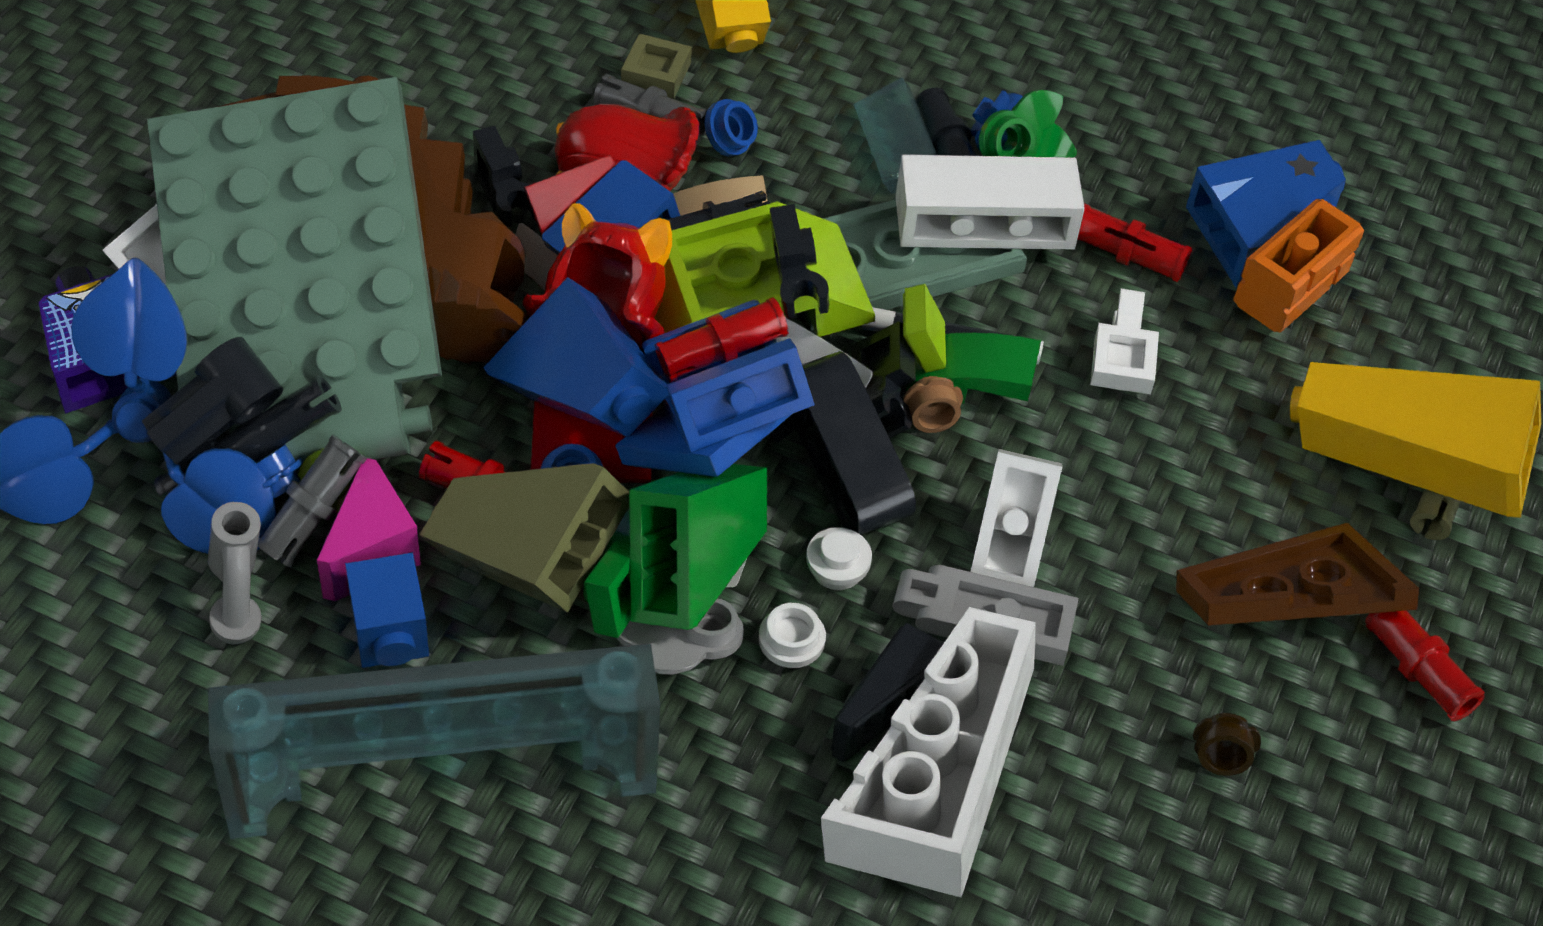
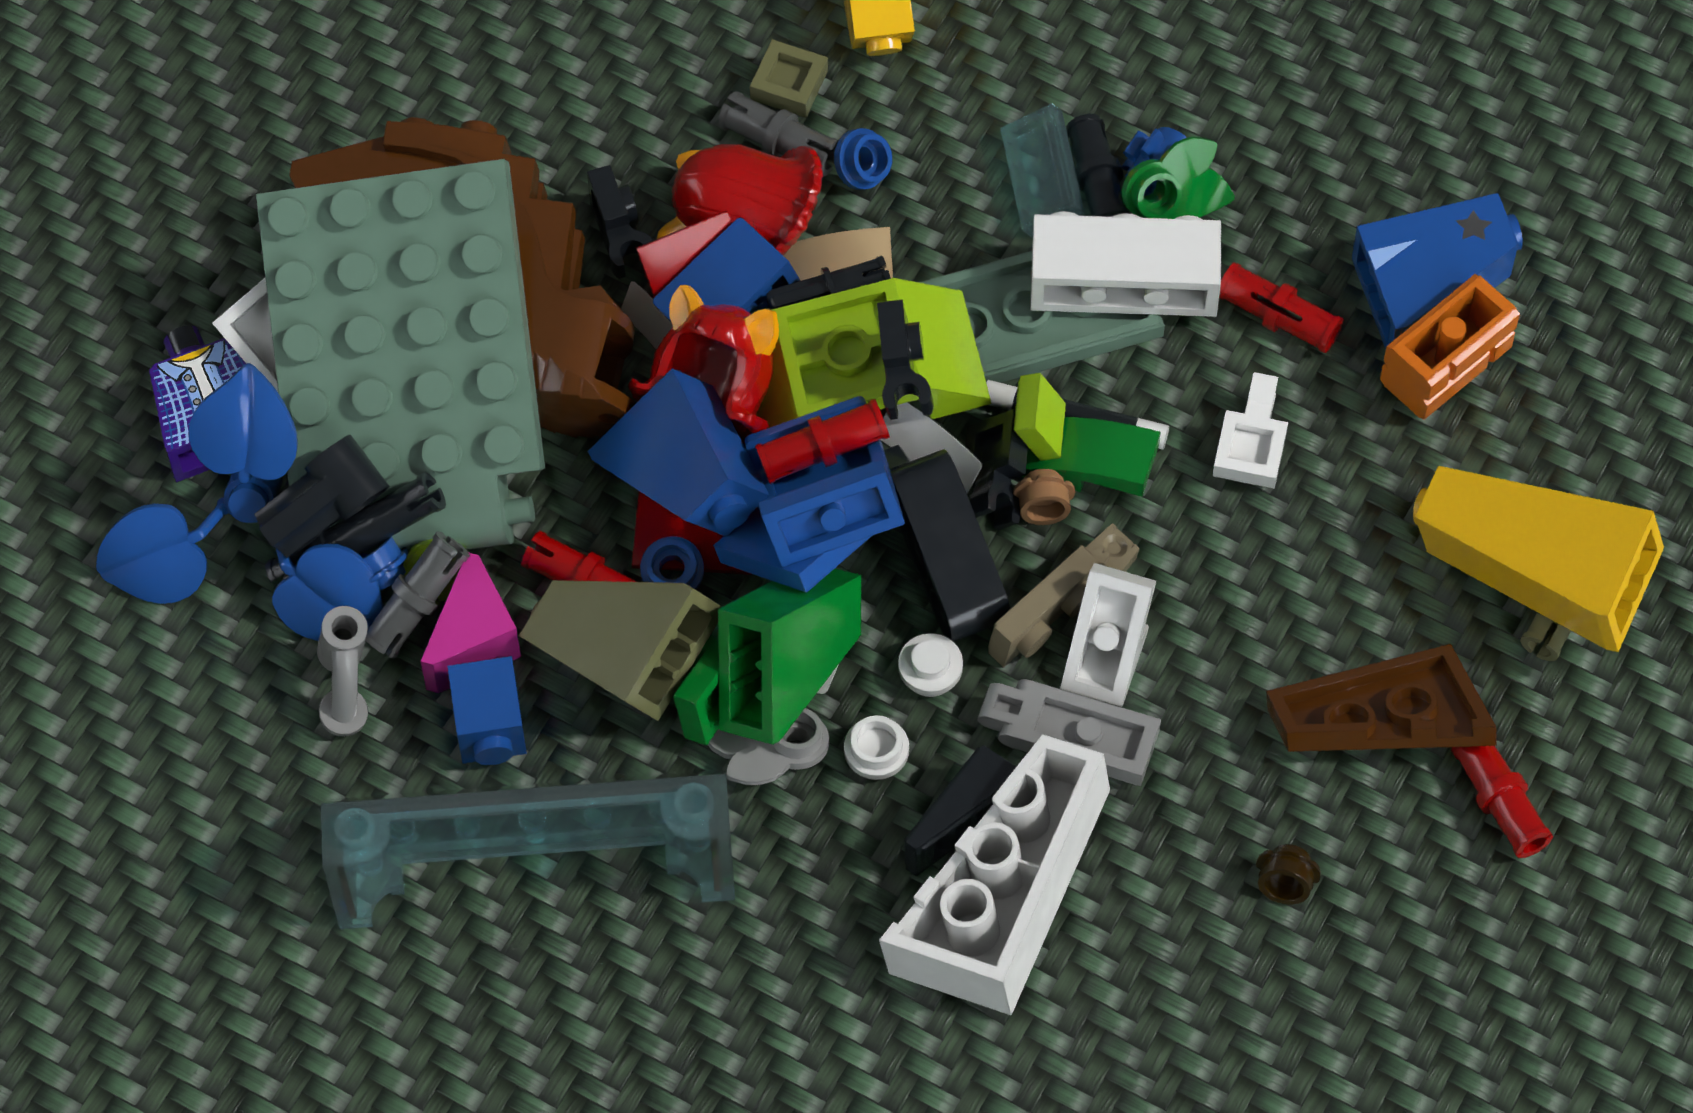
camera: 10 degrees right, 10 degrees up
none -> dark tan hinge [988,523,1140,668]

